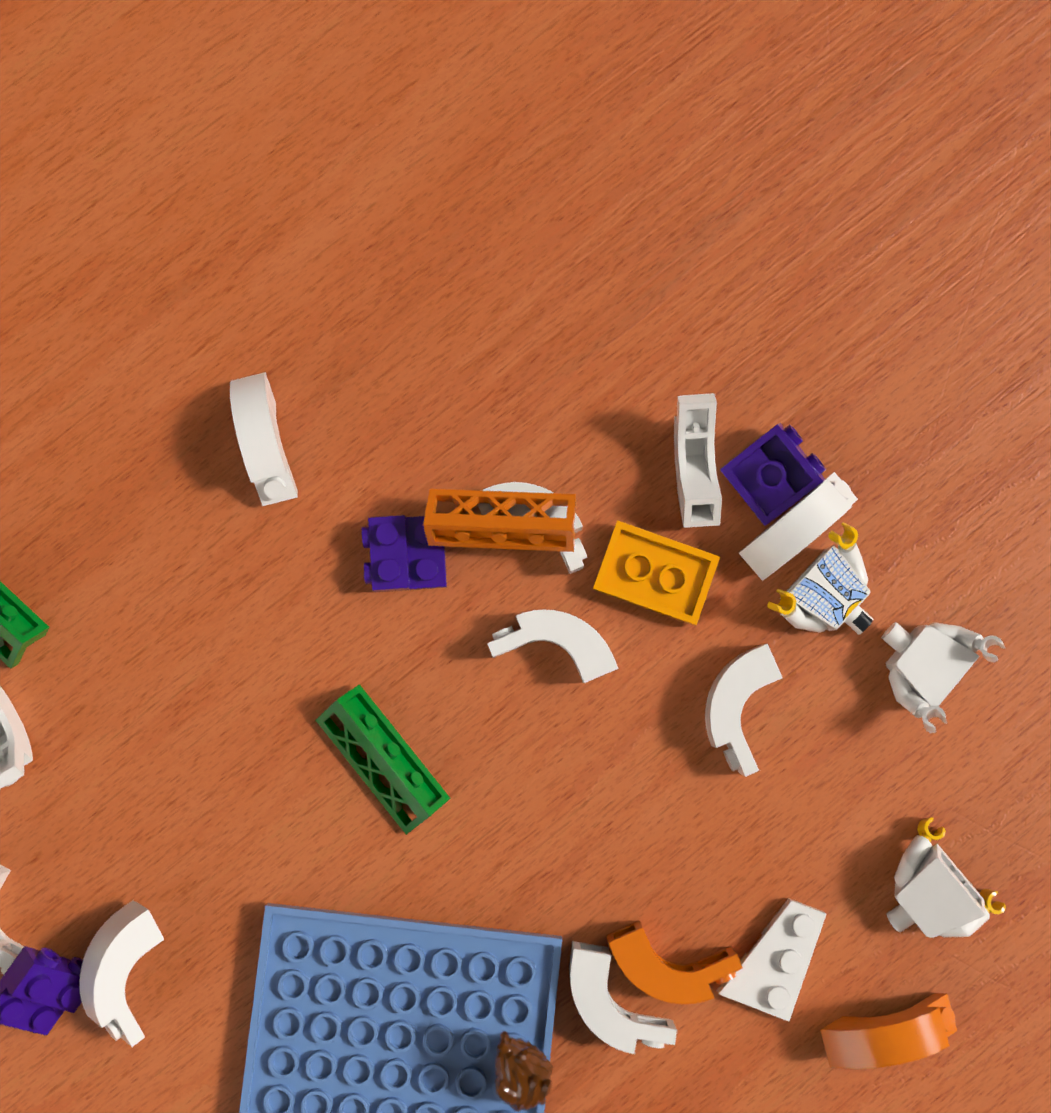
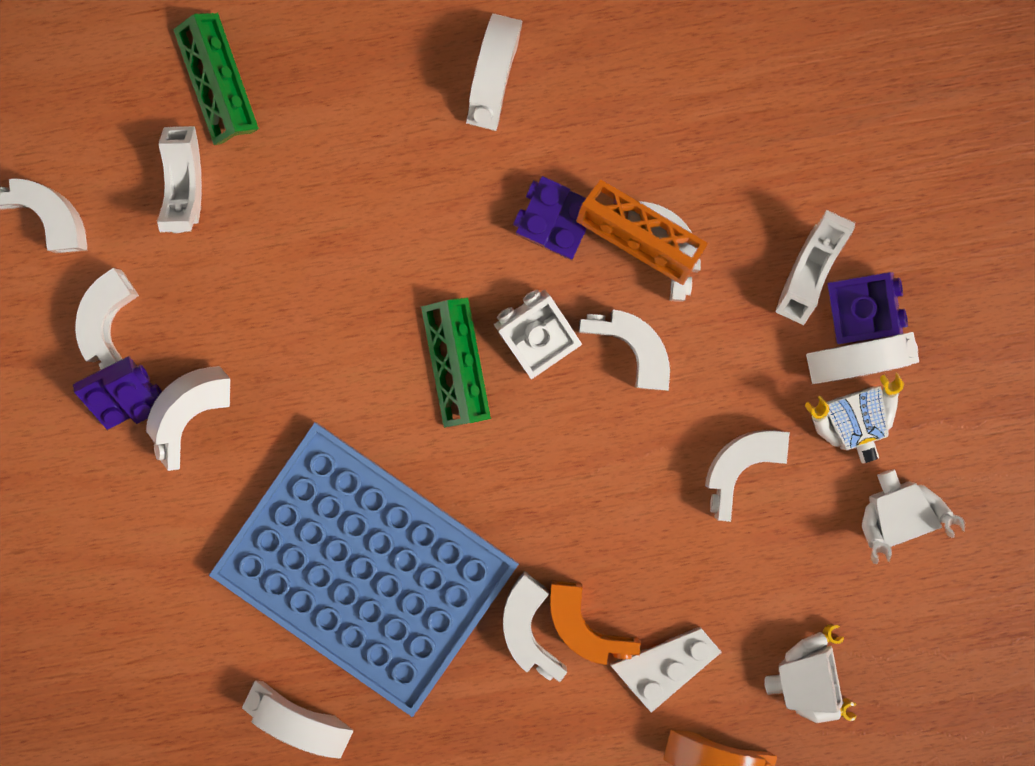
camera: 30 degrees right, 5 degrees up
reddish brown hair [495,1031,553,1112] -> none
light orange plate [593,520,720,626] -> none
none -> white plate [494,290,582,379]

